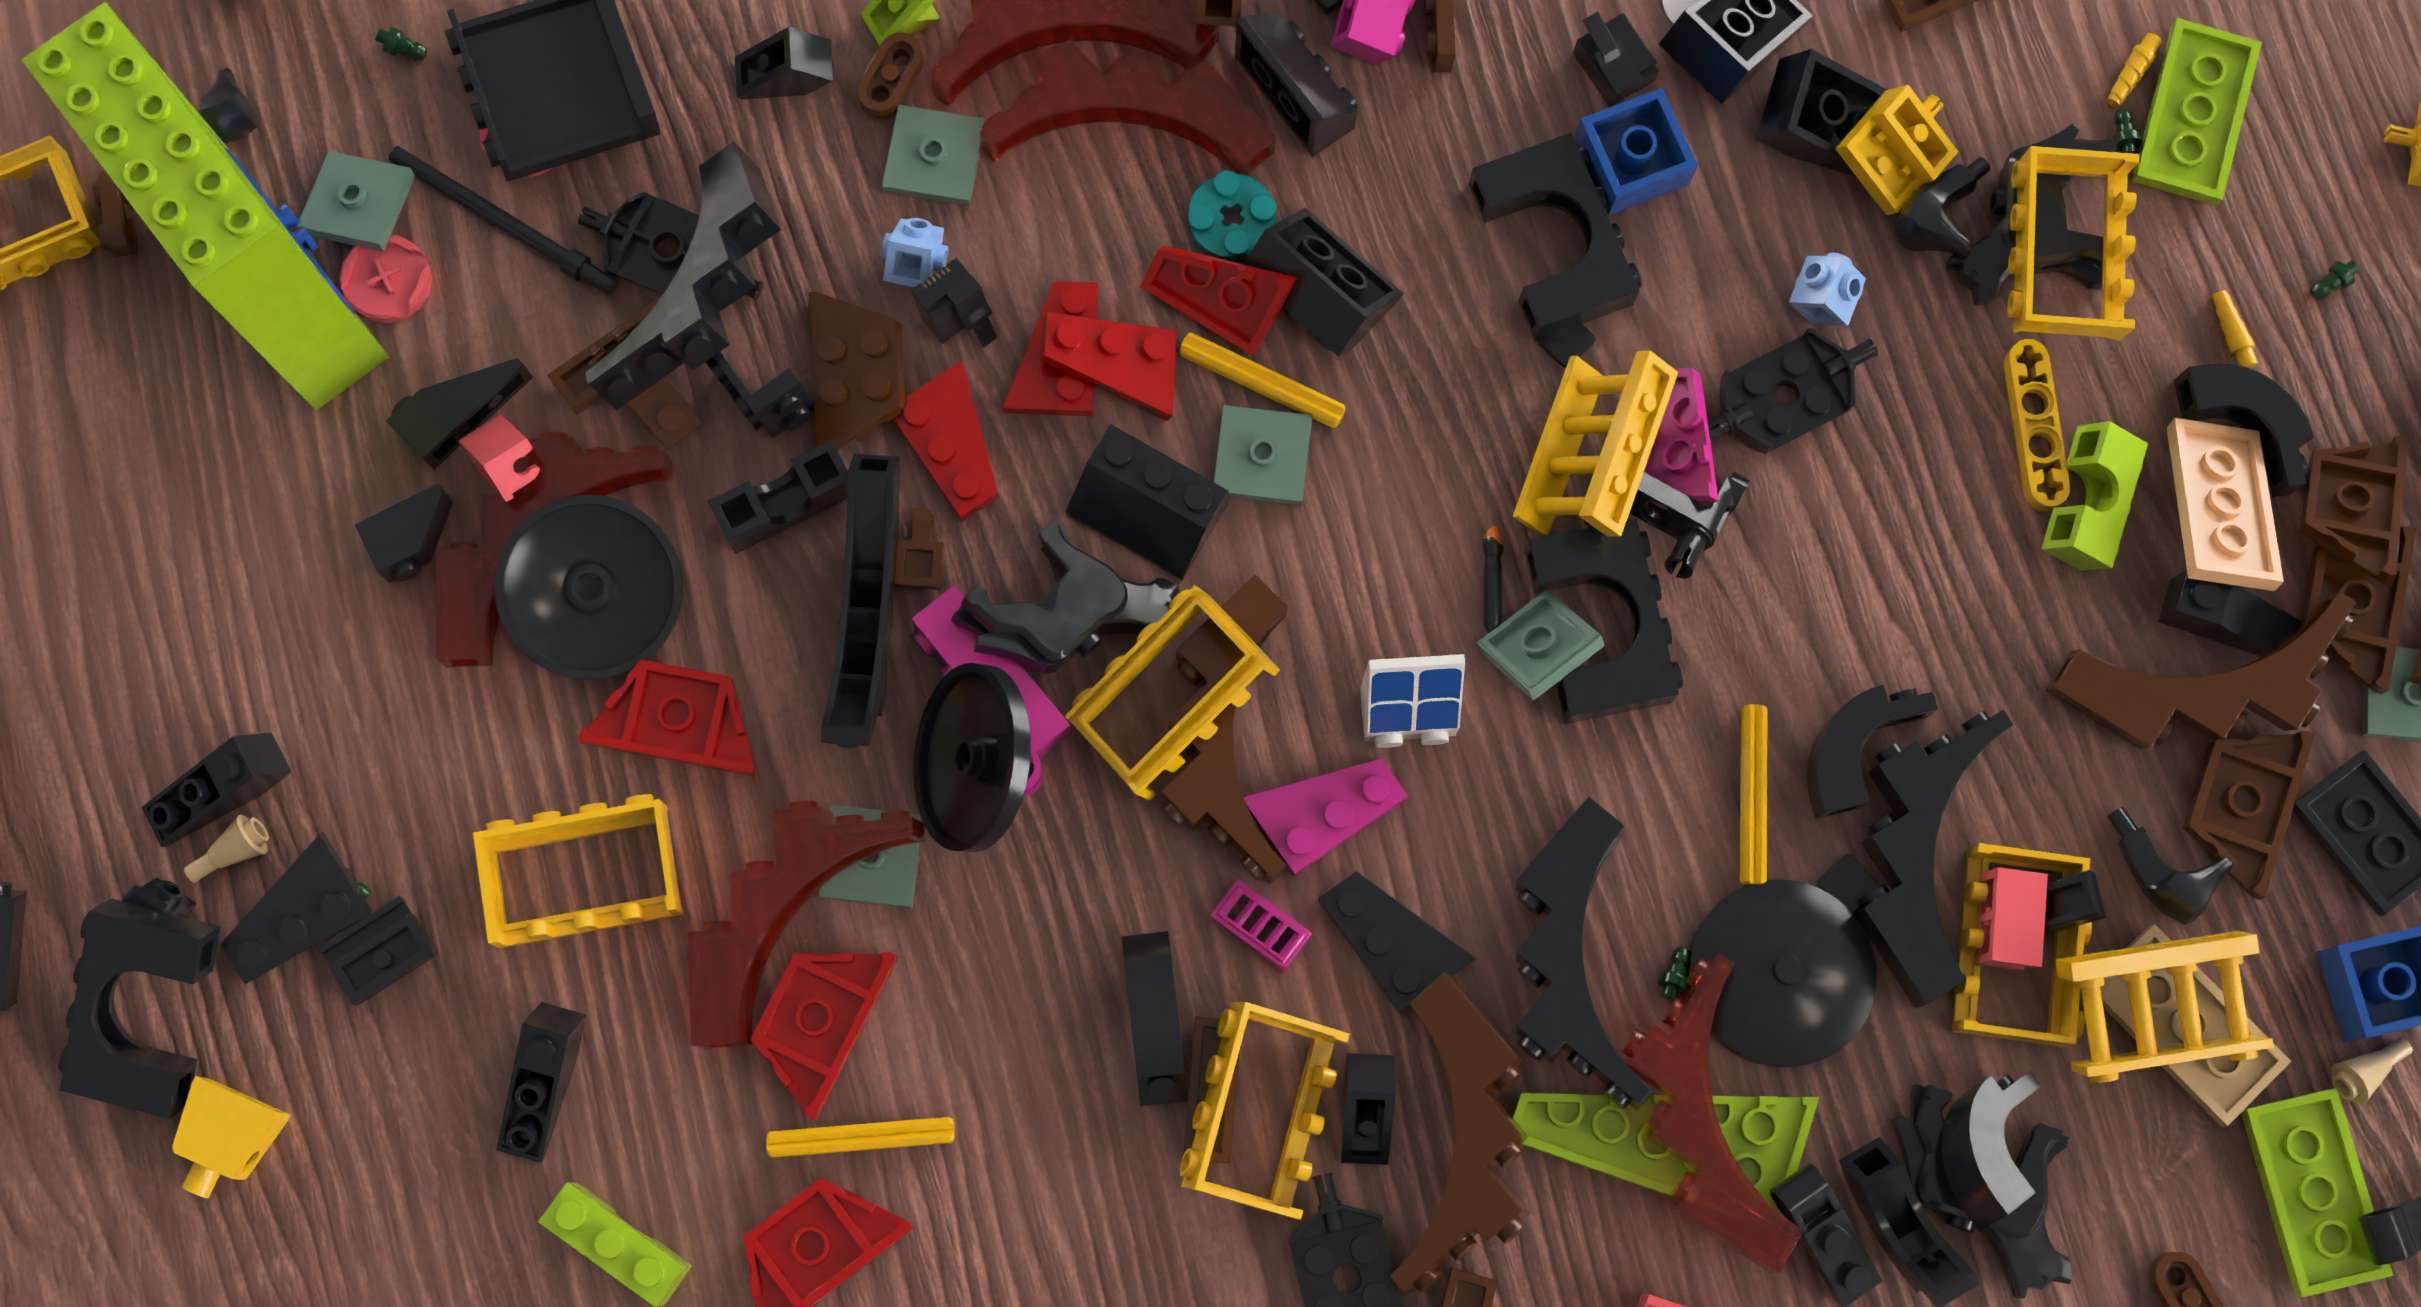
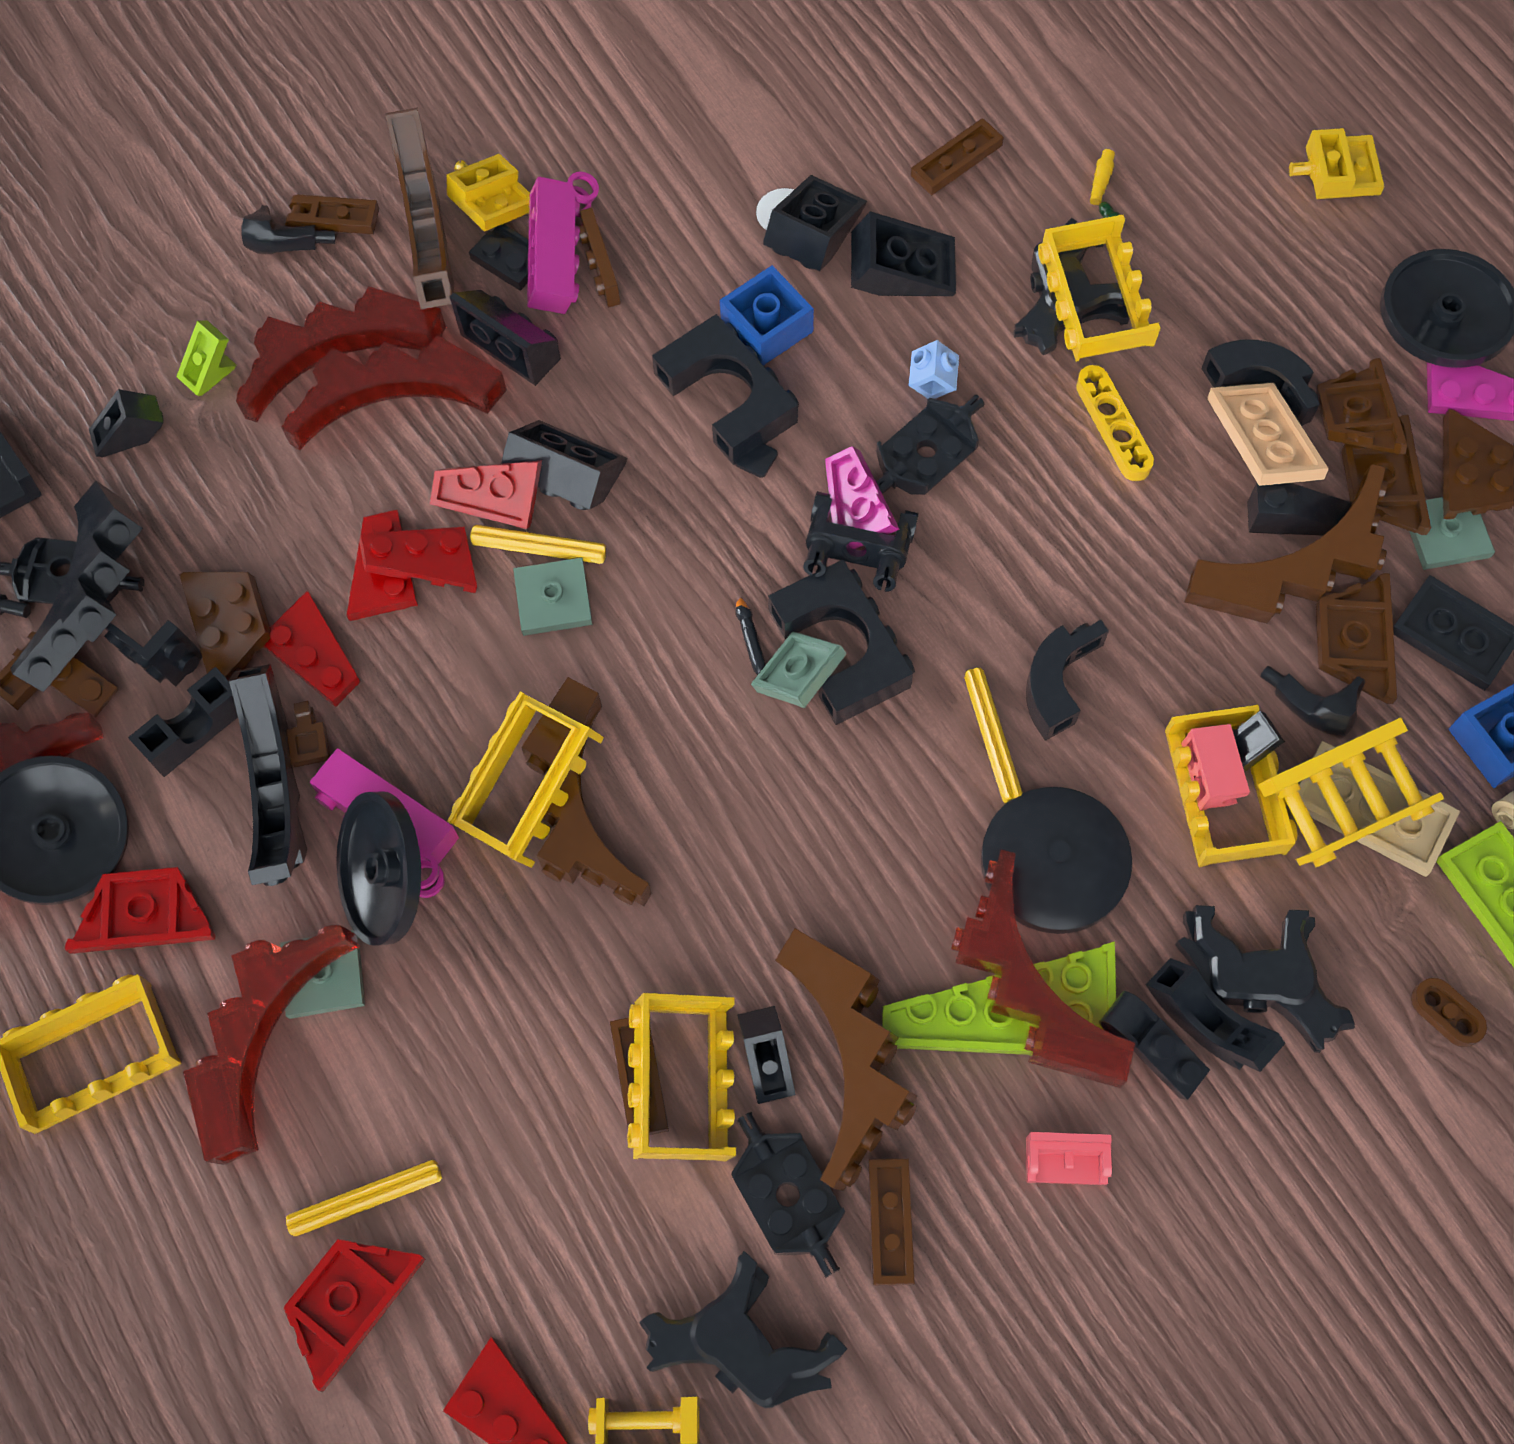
camera: 10 degrees left, 10 degrees down
black slope [496,1002,586,1163] -> none
lime arch [538,1182,692,1307] -> none
red wing [750,952,899,1121] -> none
reddish brown plate [857,33,924,118] -> none
light blue brick [881,218,949,287] -> none
sand green plate [882,104,986,206] -> none
black piece [911,258,998,348] -> none
black animal [951,518,1179,674] -> none
black slope [1065,424,1229,580] -> none
black arch [1121,931,1187,1106] -> none
teal plate [1188,170,1276,262] -> none
dark pink slope [1209,879,1313,973] -> none
dark pink wing [1244,758,1408,876] -> none
black wing [1318,871,1476,1014] -> none
slope [1360,654,1465,748] -> none
yellow fence [1513,350,1678,537] -> none
black arch [1516,797,1652,1111] -> none
black piece [1573,11,1659,108] -> none
dark green piece [1658,947,1690,1000] -> none
black piece [1817,854,1879,912] -> none
yellow plate [1835,85,1958,215] -> none
black arch [1853,709,2014,1008] -> none
black animal [1895,157,1991,257] -> none
arch [1941,1071,2042,1232] -> none
lime arch [2041,421,2148,571] -> none
lime plate [2131,18,2262,206] -> none
yellow animal [2211,290,2258,369] -> none
dark green piece [2309,260,2360,300] -> none

